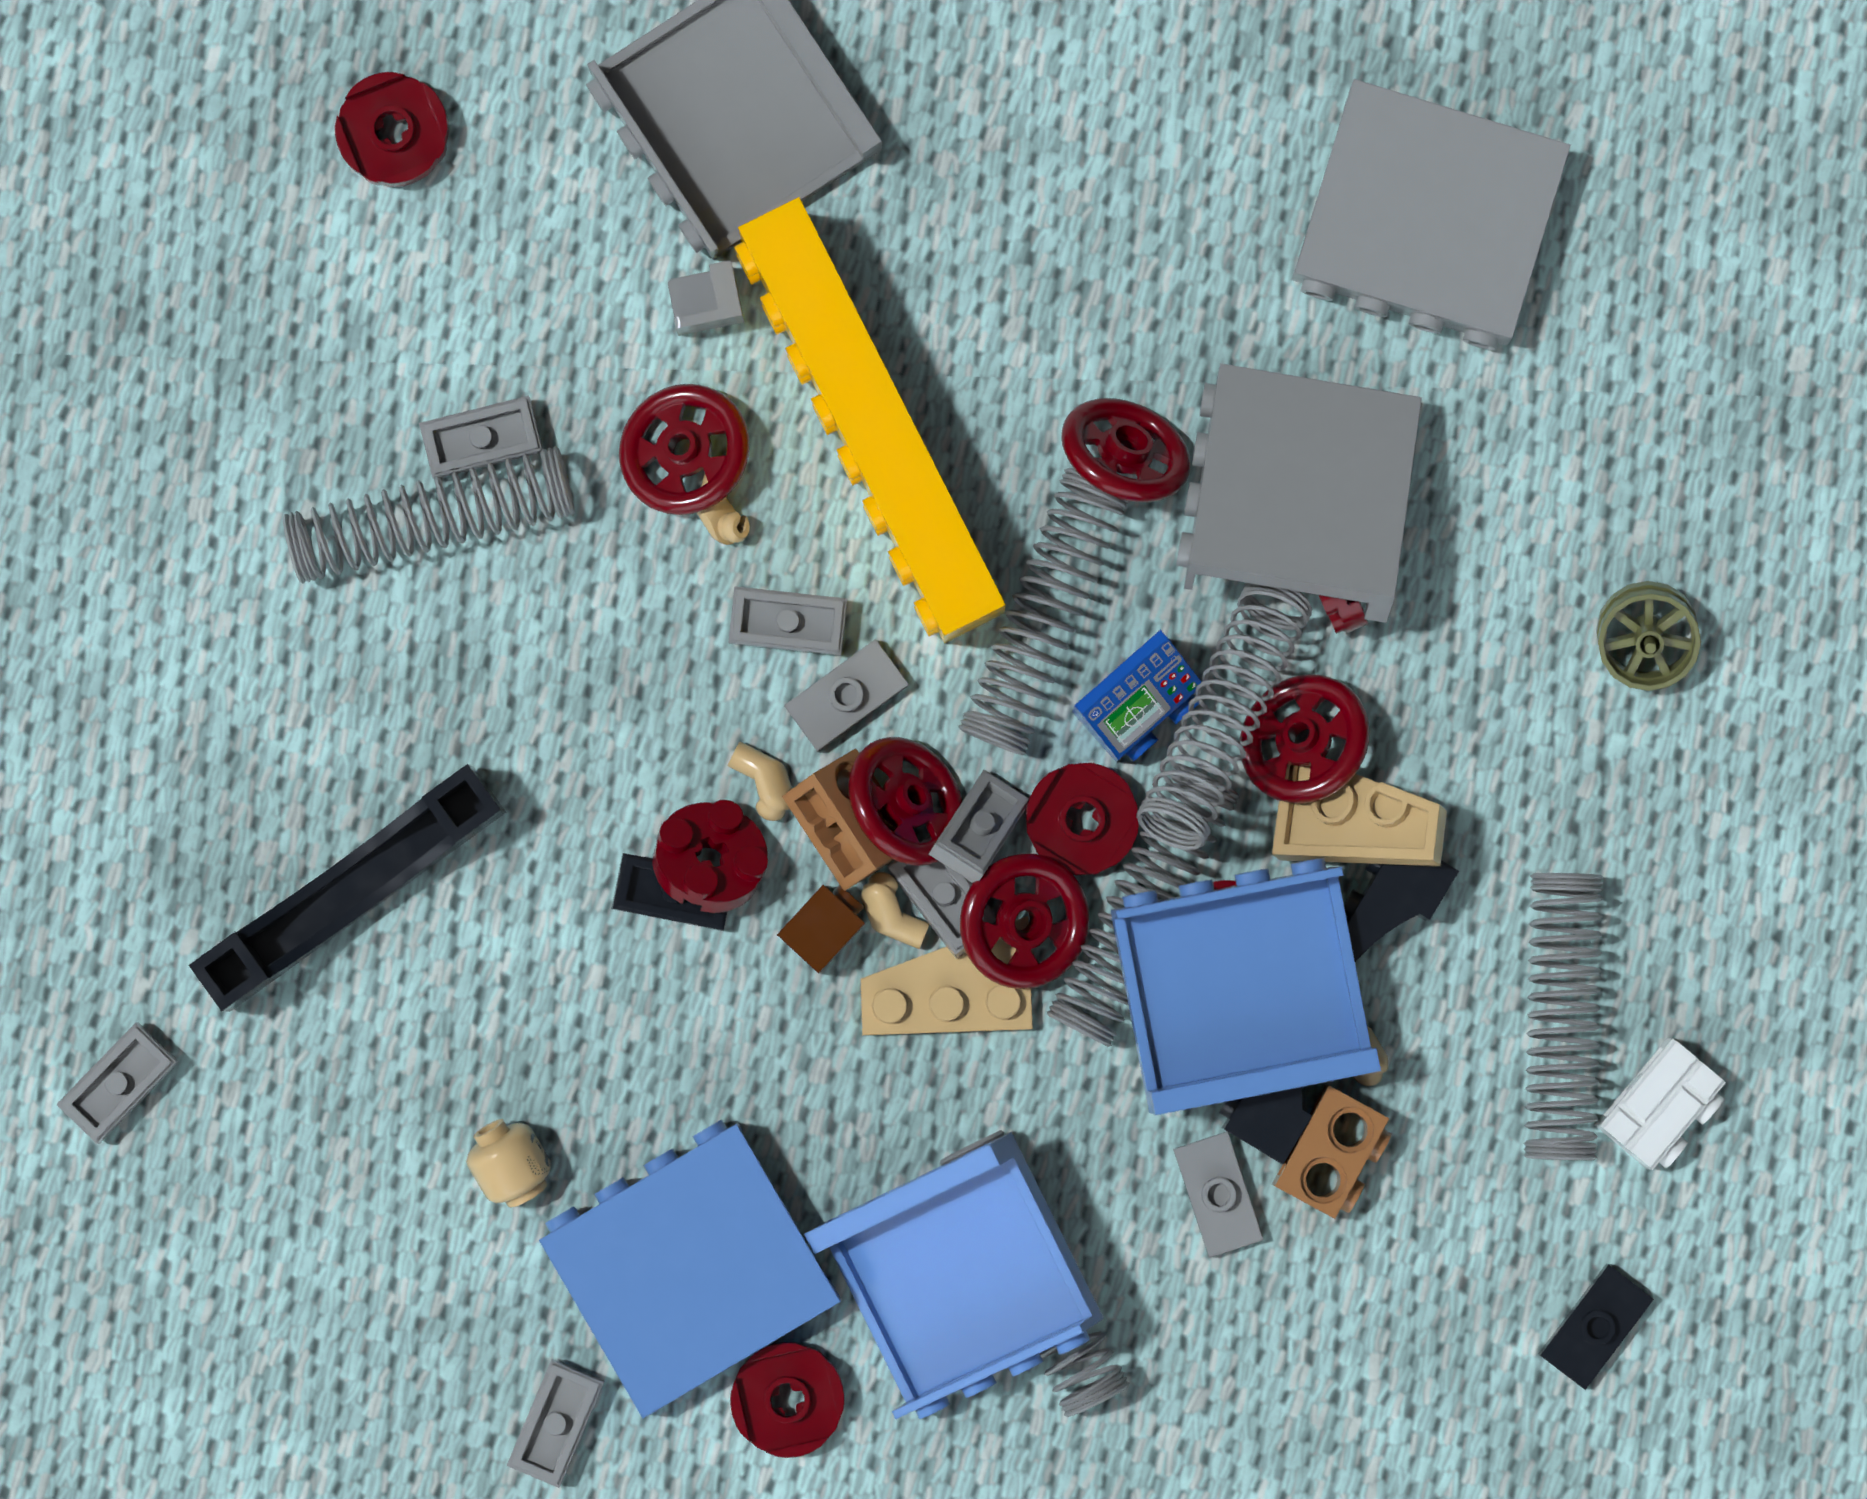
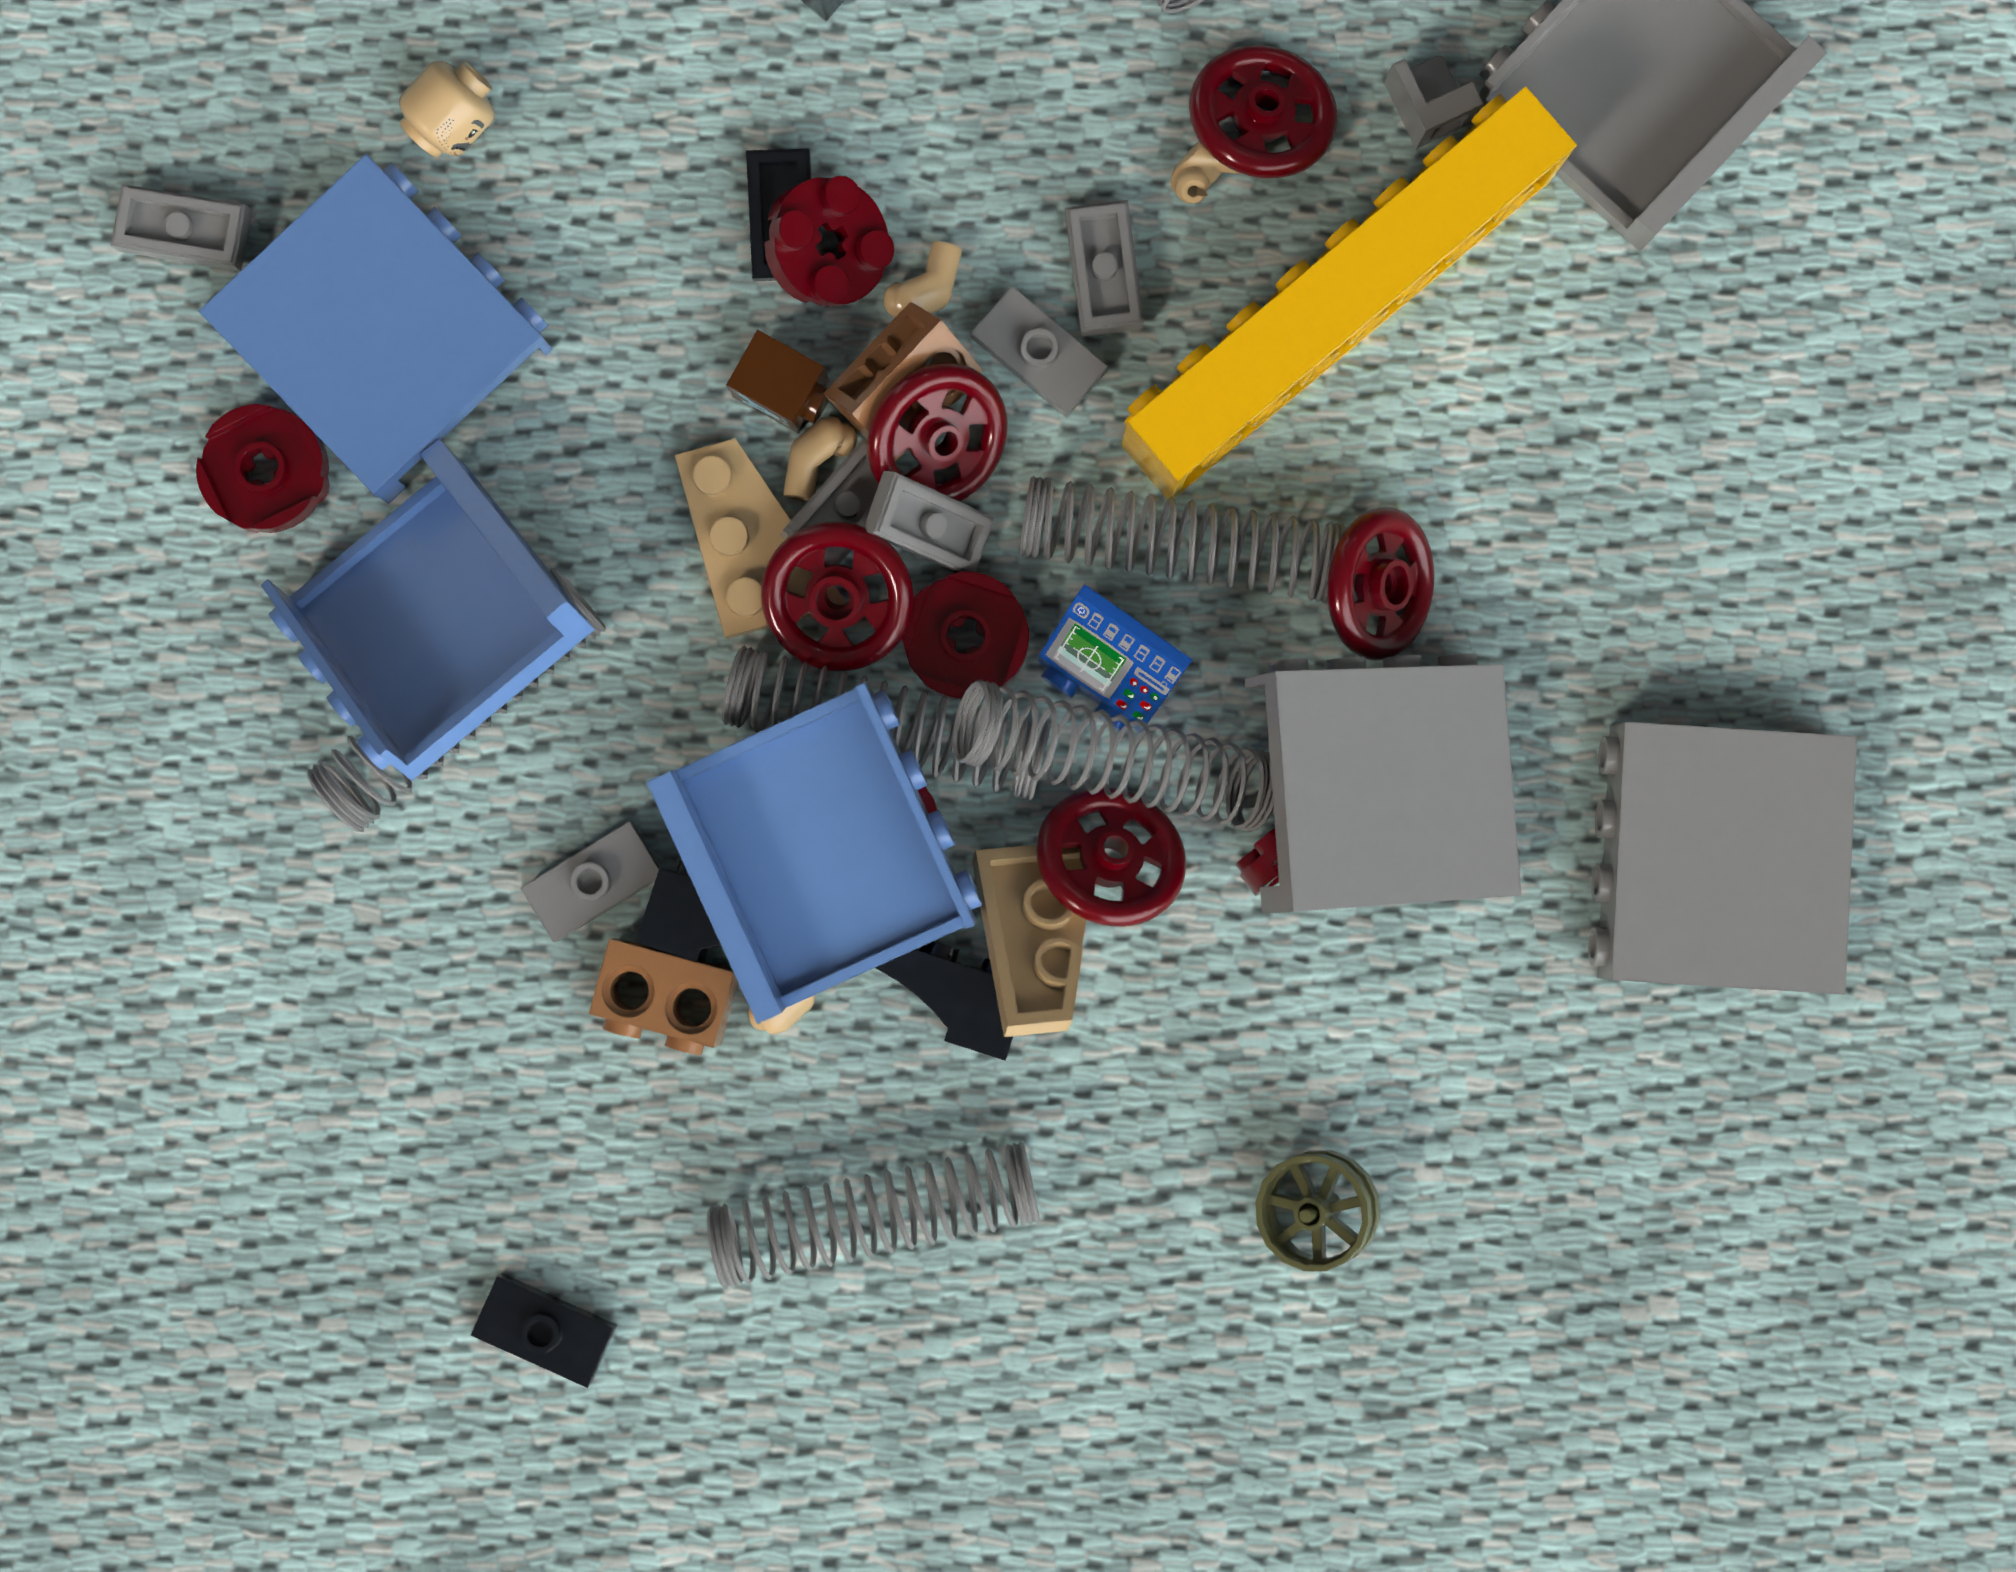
camera: 75 degrees right, 0 degrees up
white brick [1595,1038,1726,1170] -> none

